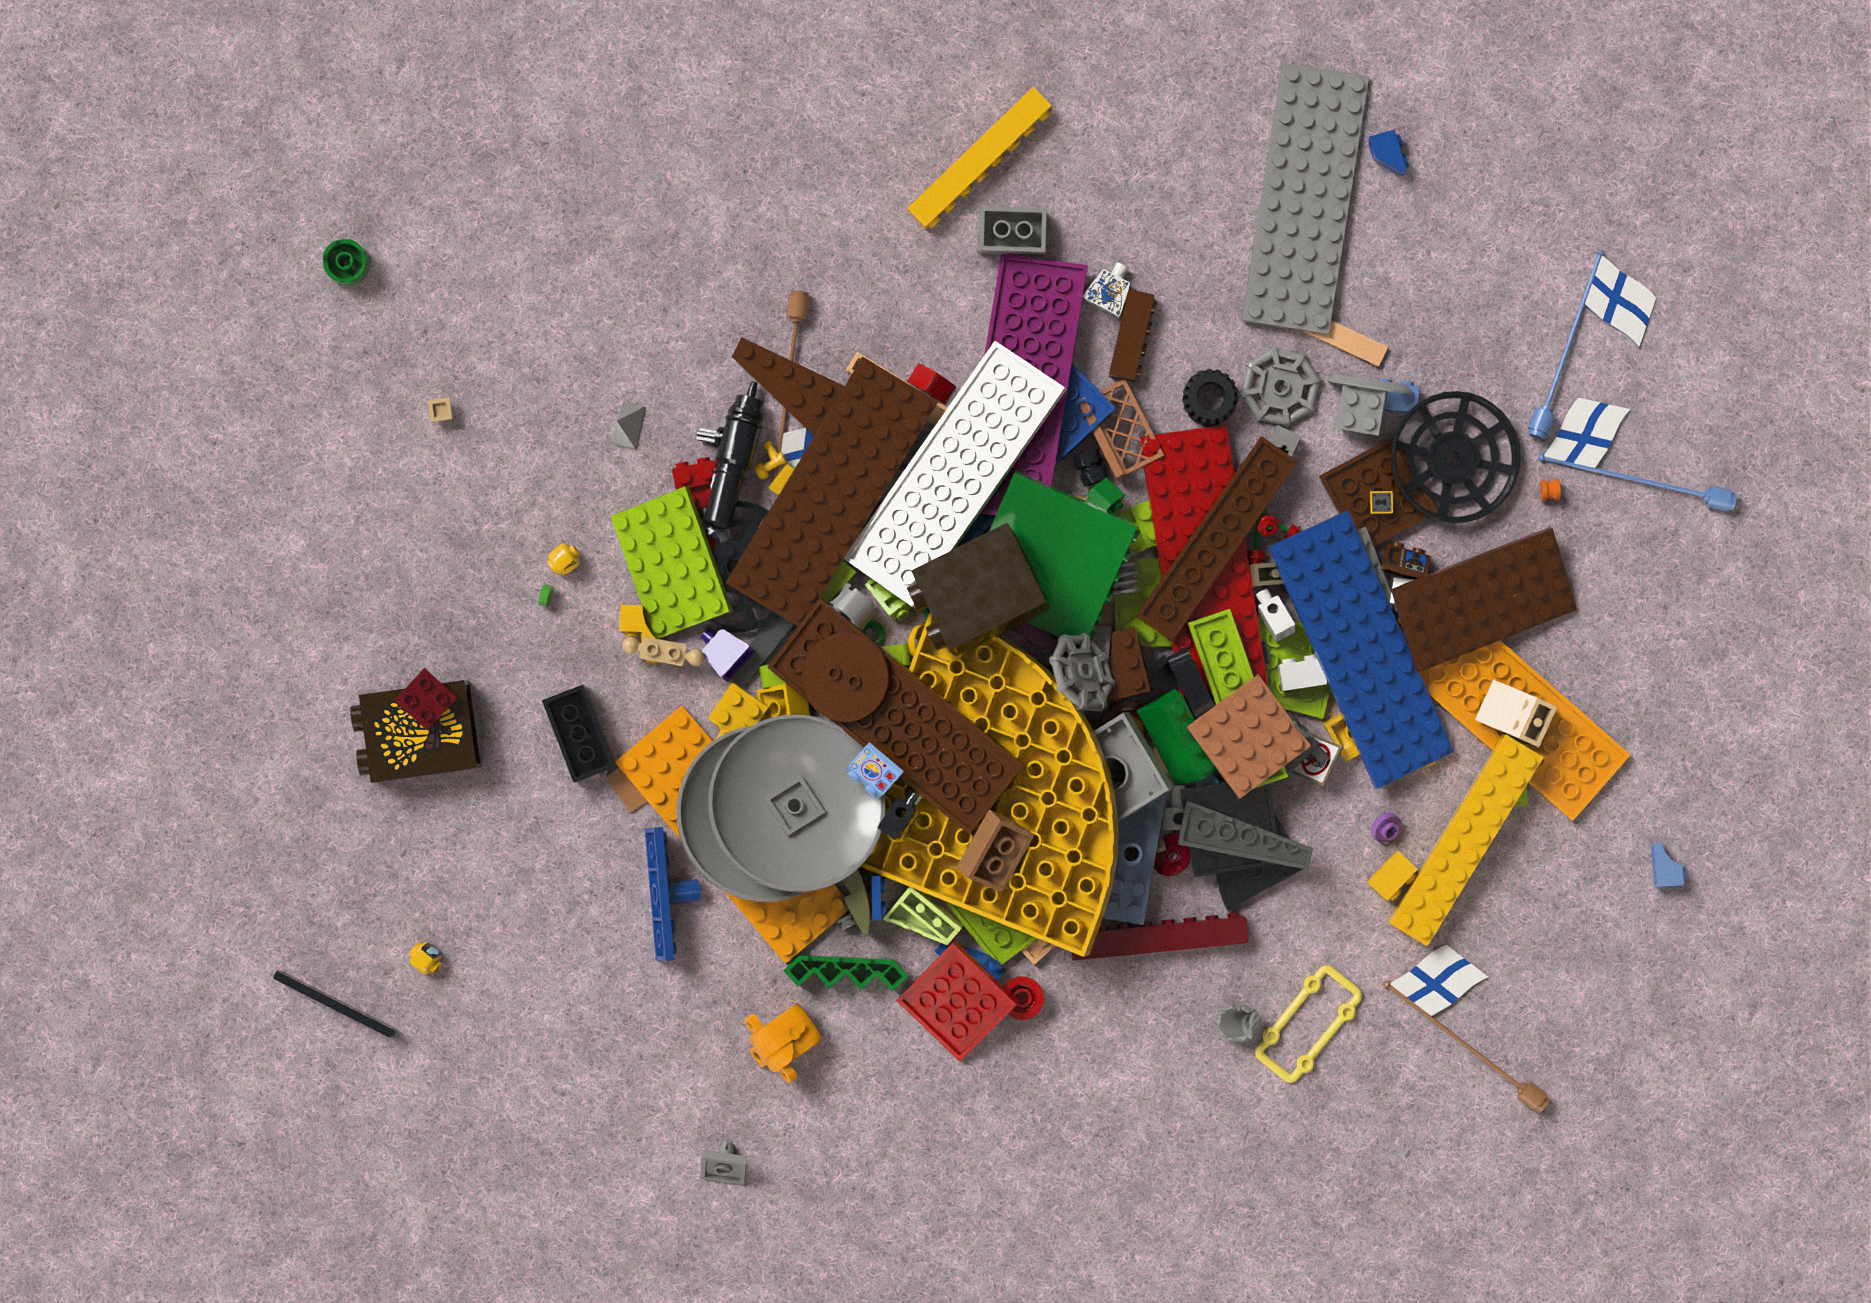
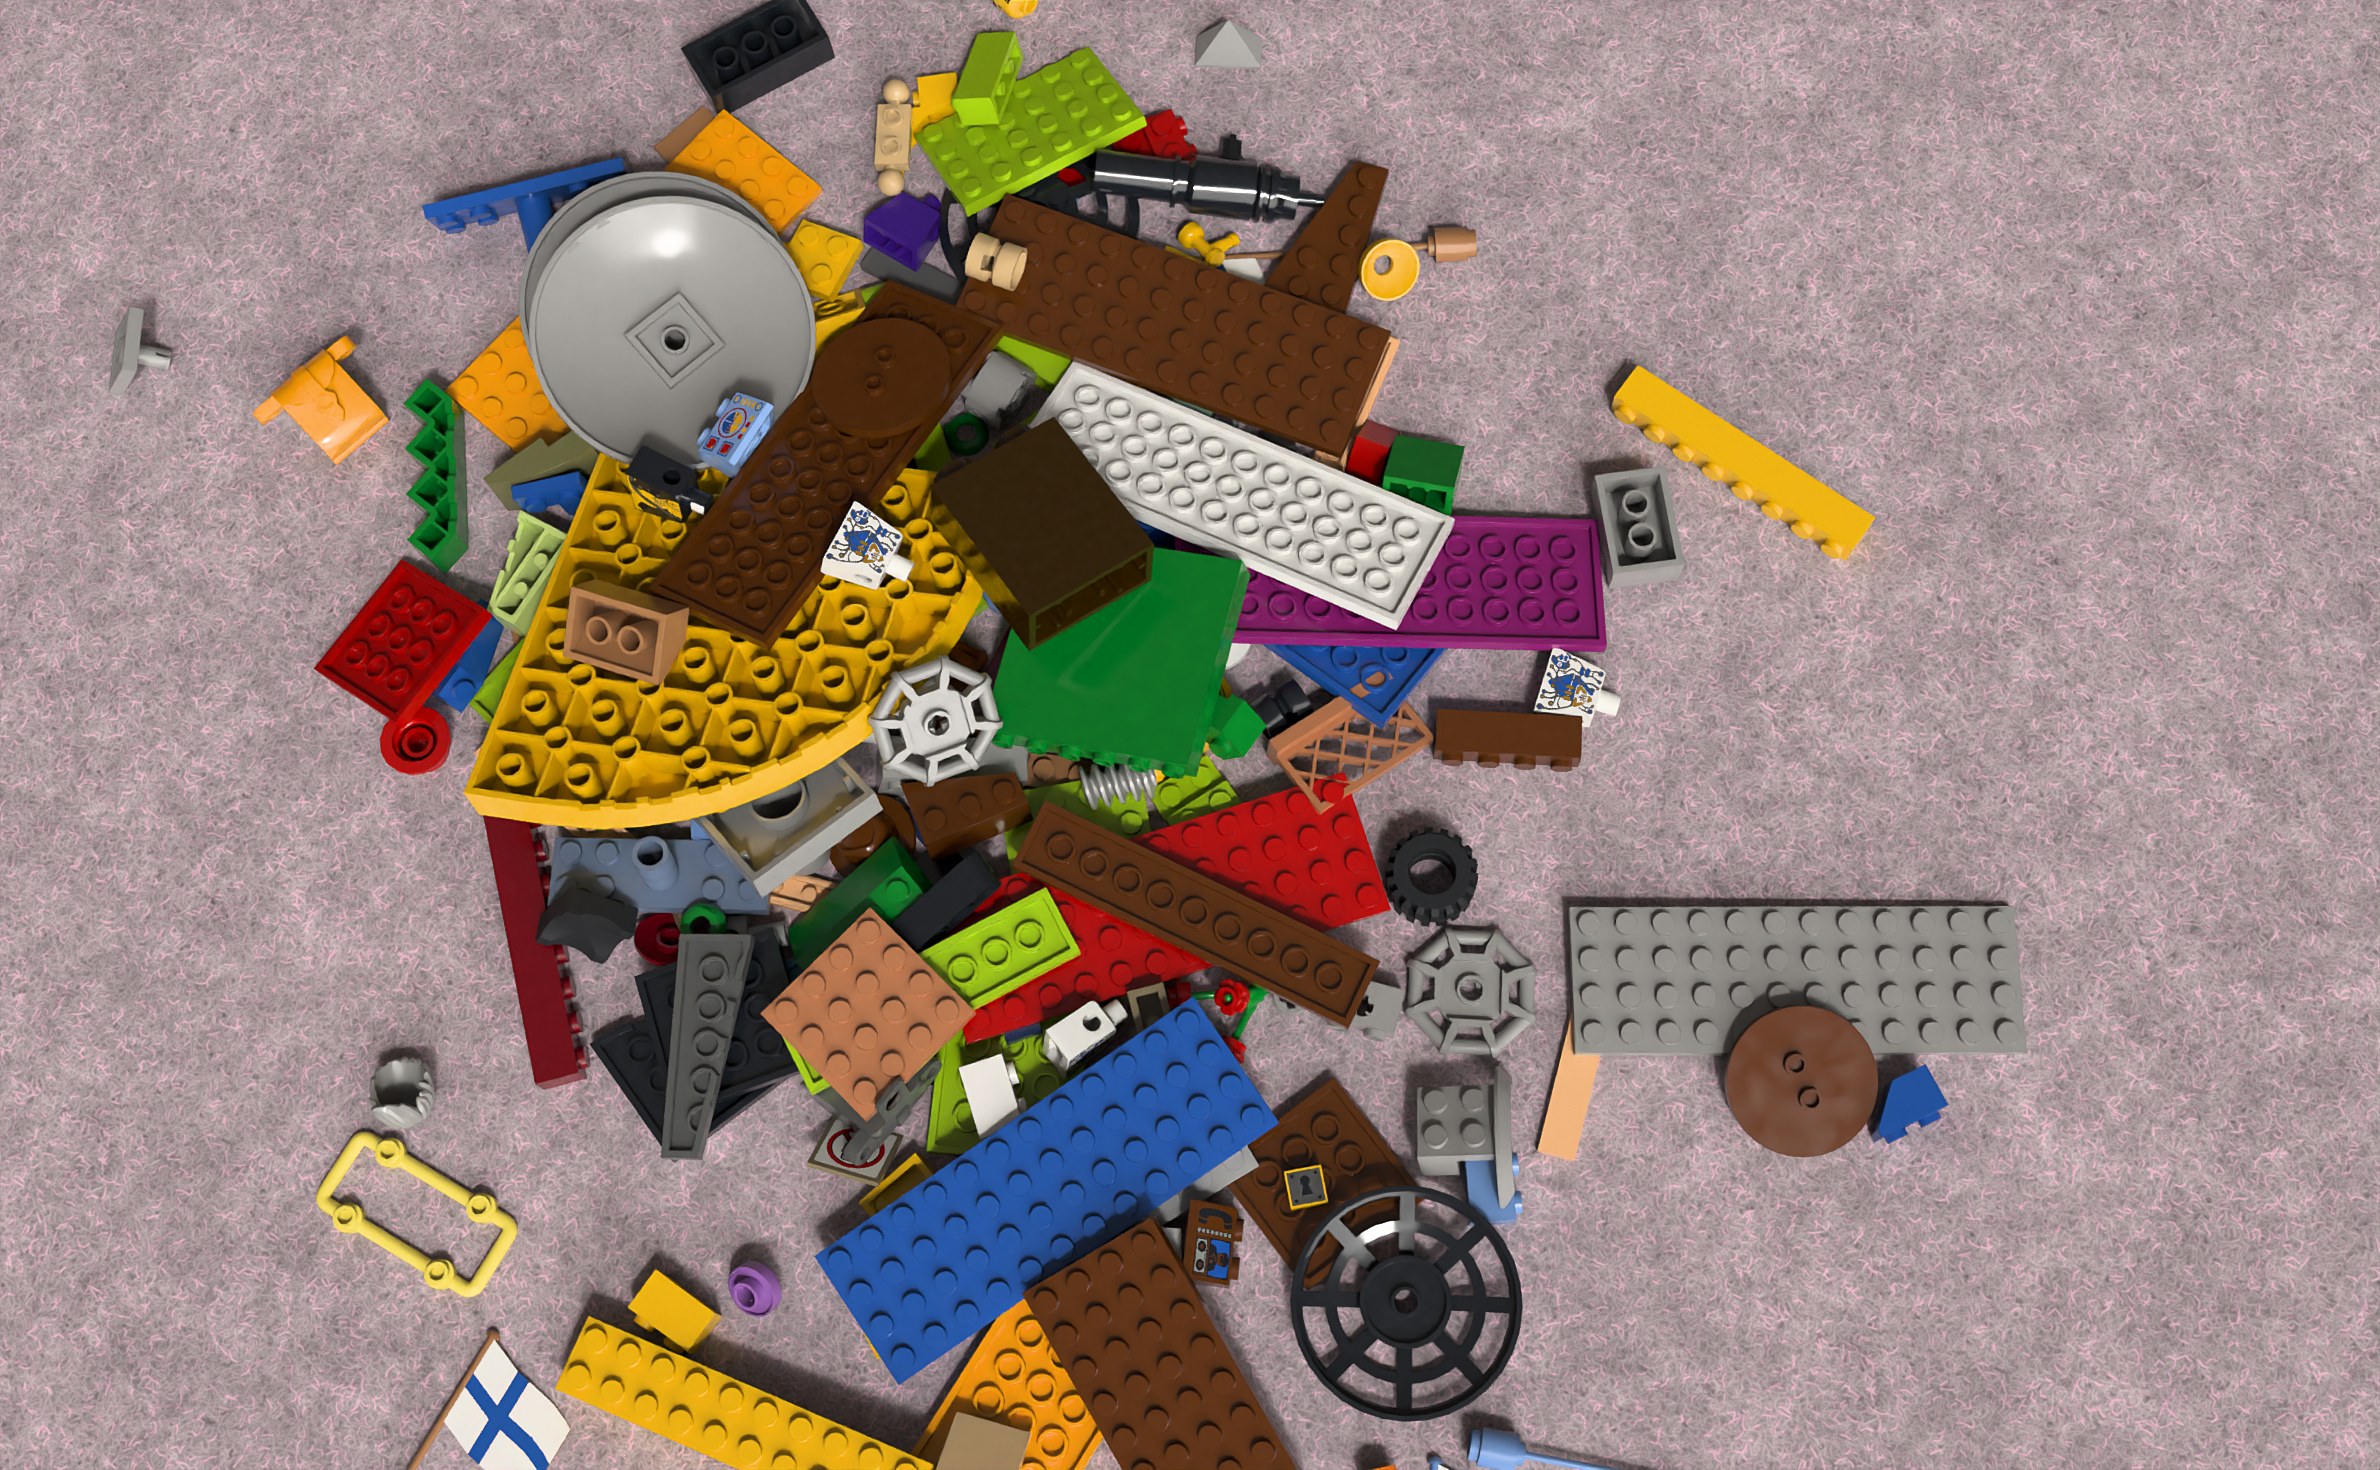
camera: 85 degrees right, 15 degrees down
none -> black brick [535,886,638,964]
none -> green piece [680,902,727,934]
none -> white torso [820,501,915,589]
none -> lime brick [952,31,1024,126]
none -> tan wheel [965,232,1027,291]
none -> yellow piece [1358,238,1420,301]
none -> green brick [1382,435,1465,516]
none -> reddish brown plate [1724,1005,1878,1158]

